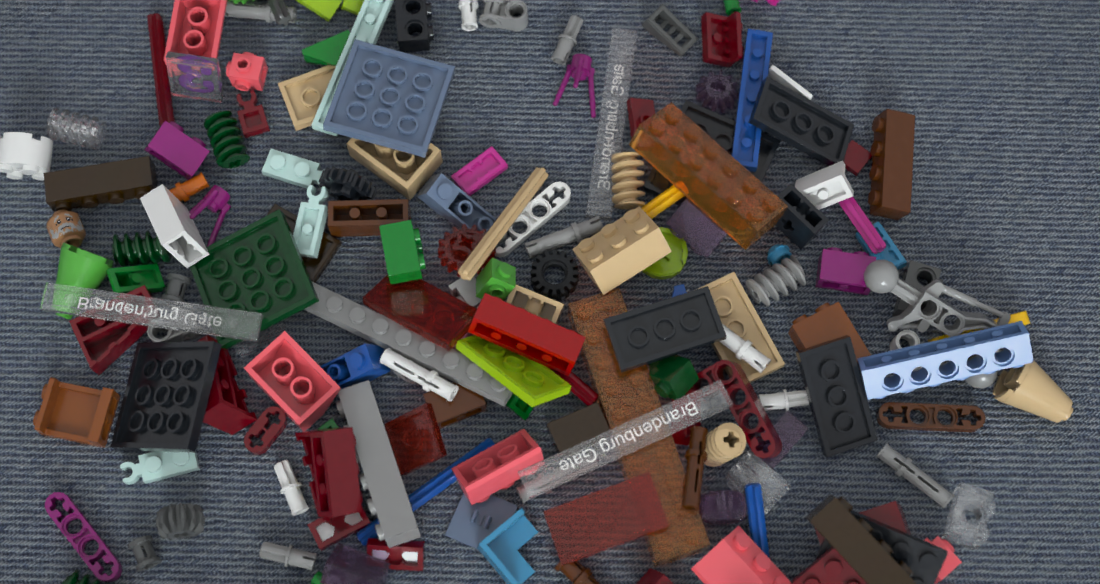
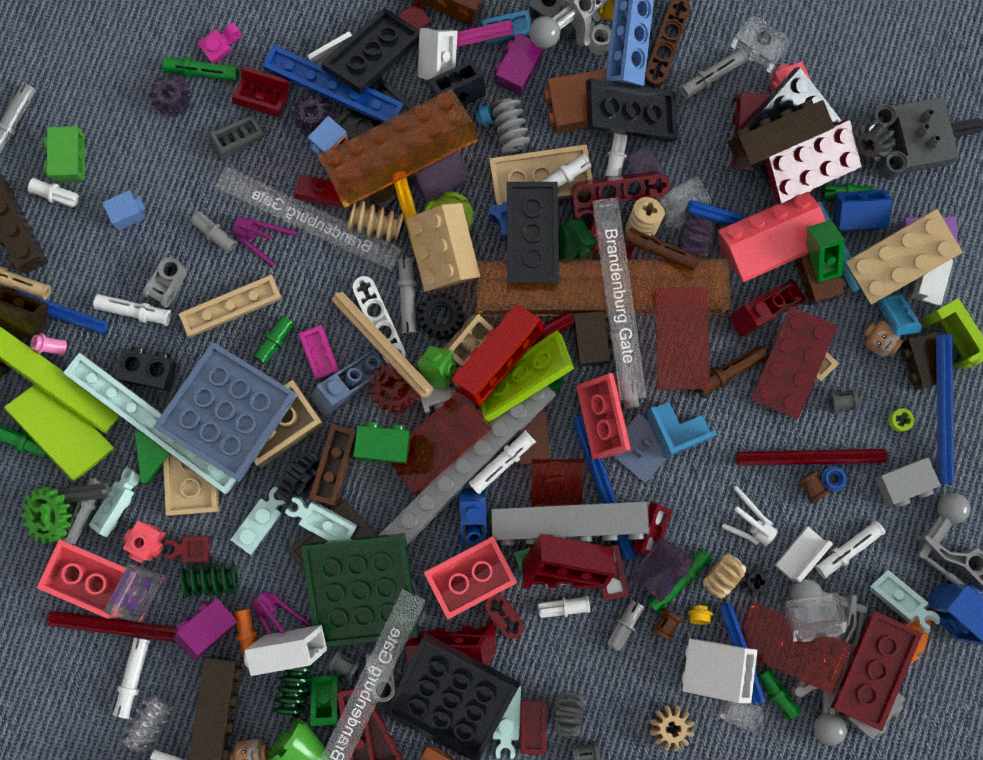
camera: 75 degrees left, 10 degrees up
none -> light aqua plate [89,467,141,537]
none -> white pin [112,637,150,719]
none -> tan plate [179,274,282,338]
none -> green pin [253,315,295,365]
none -> medium blue brick [308,116,349,161]
none -> dark red plate [520,700,547,755]

